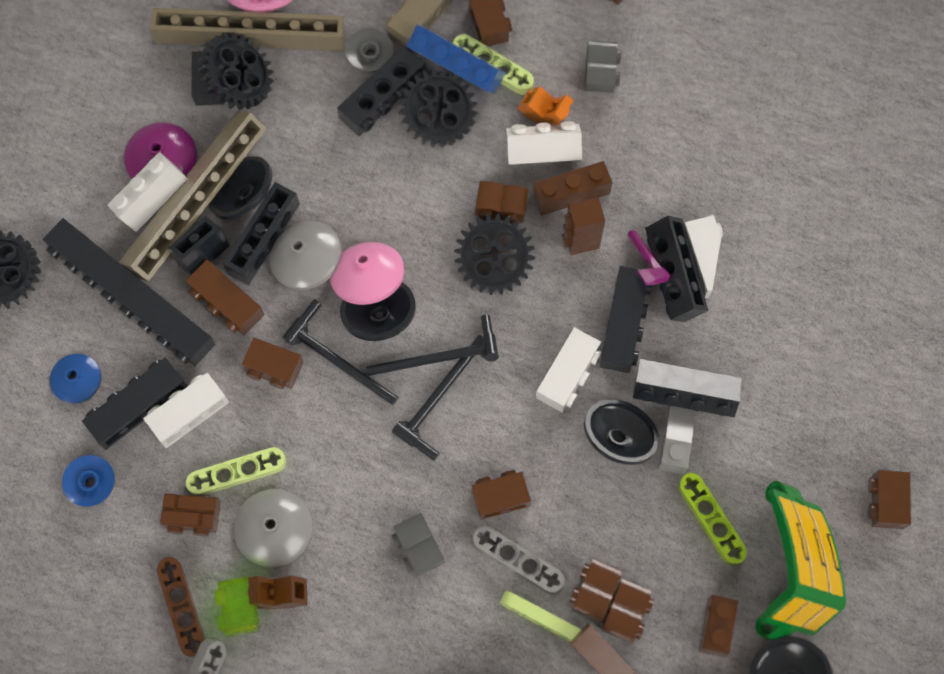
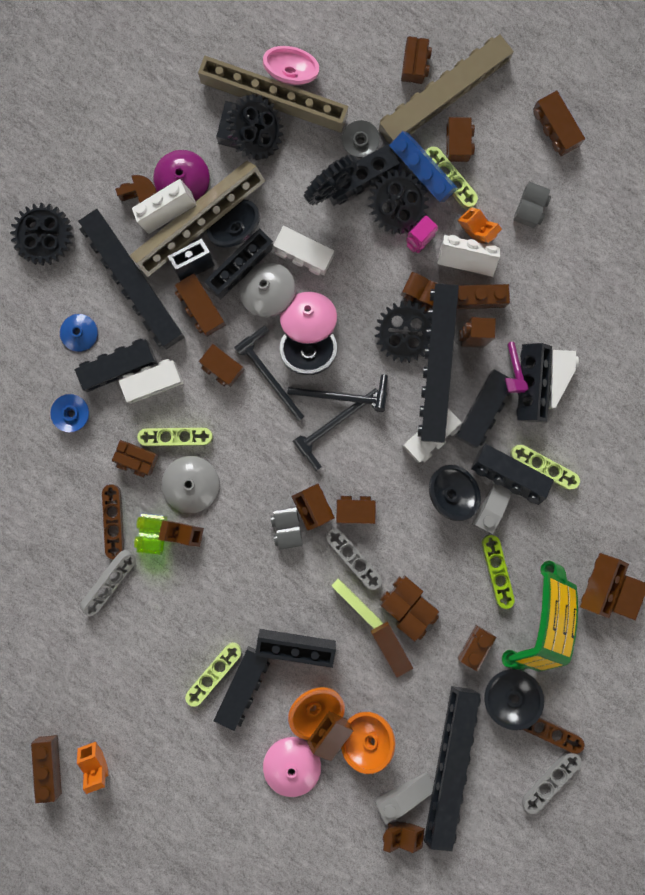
camera: 10 degrees right, 15 degrees up
none -> reddish brown brick [115,175,157,203]
none -> white brick [273,226,335,275]
none -> reddish brown brick [291,484,335,531]
none -> black gear [303,154,360,206]
none -> dark pink brick [406,216,438,253]
none -> black brick [418,284,459,443]
none -> yellowish green beam [510,445,580,489]
none -> reddish brown brick [580,553,629,618]

